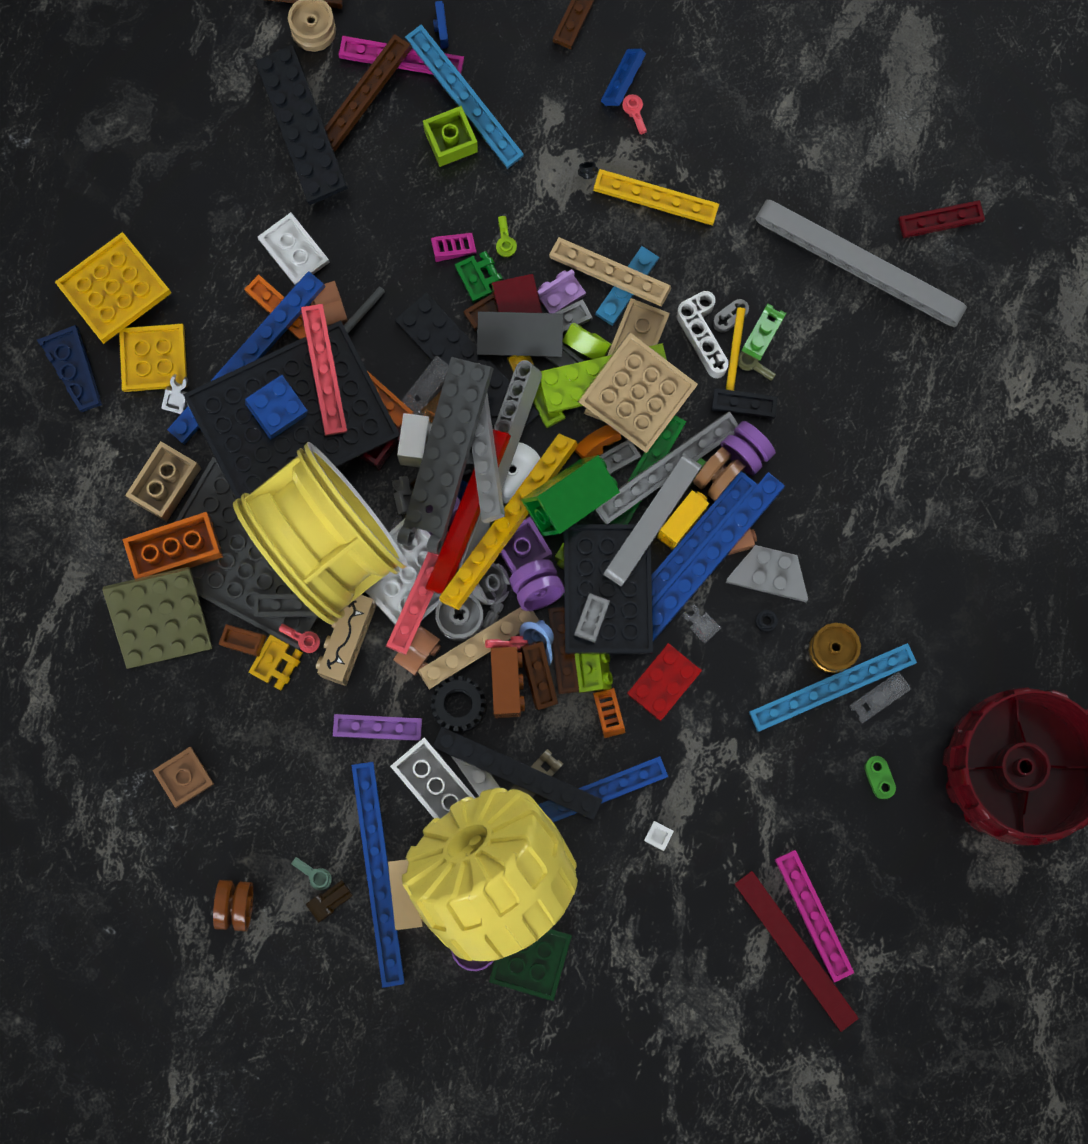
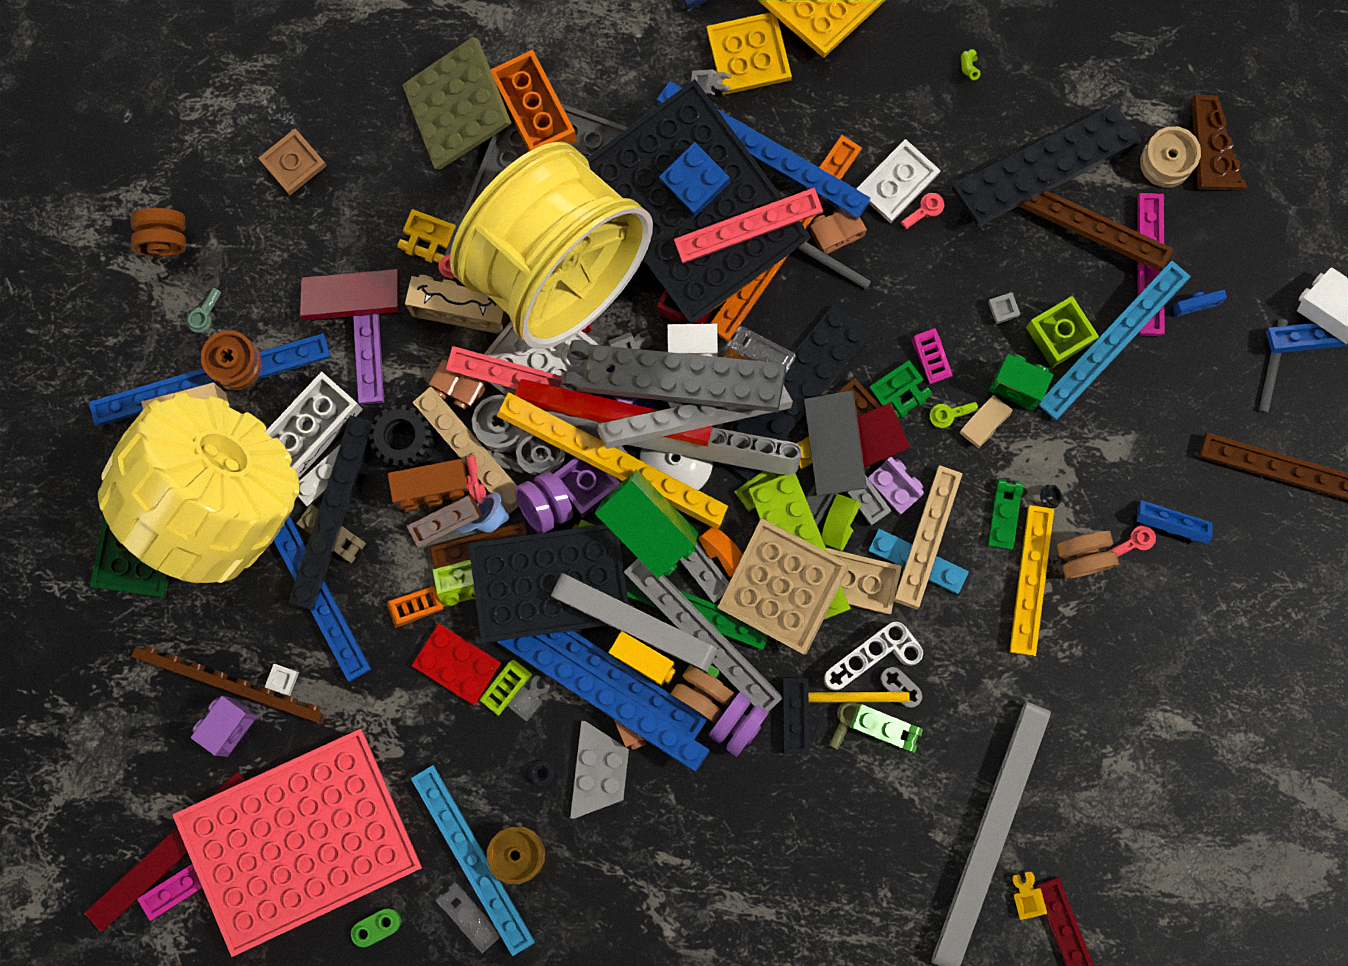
camera: 90 degrees right, 0 degrees up
tan brick [125,441,201,522] -> none
dark orange tile [219,624,266,657] -> none
dark brown piece [306,880,353,923] -> none
light grey plate [574,593,610,643] -> none
none -> reddish brown plate [131,645,327,724]
none -> coral plate [173,729,422,957]
none -> medium lavender brick [191,696,258,757]
none -> dark orange wheel [201,330,262,390]
none -> dark red tile [300,269,399,321]
none -> lime slope [480,660,532,716]
none -> coral plate [901,193,944,229]
none -> tan slope [960,395,1013,448]
none -> lime arm [961,49,980,80]
none -> green plate [987,478,1023,551]
none -> light grey plate [988,292,1020,324]
none -> green brick [989,354,1054,411]
none -> yellow plate [1013,872,1047,920]
none -> medium nougat wheel [1056,531,1120,579]

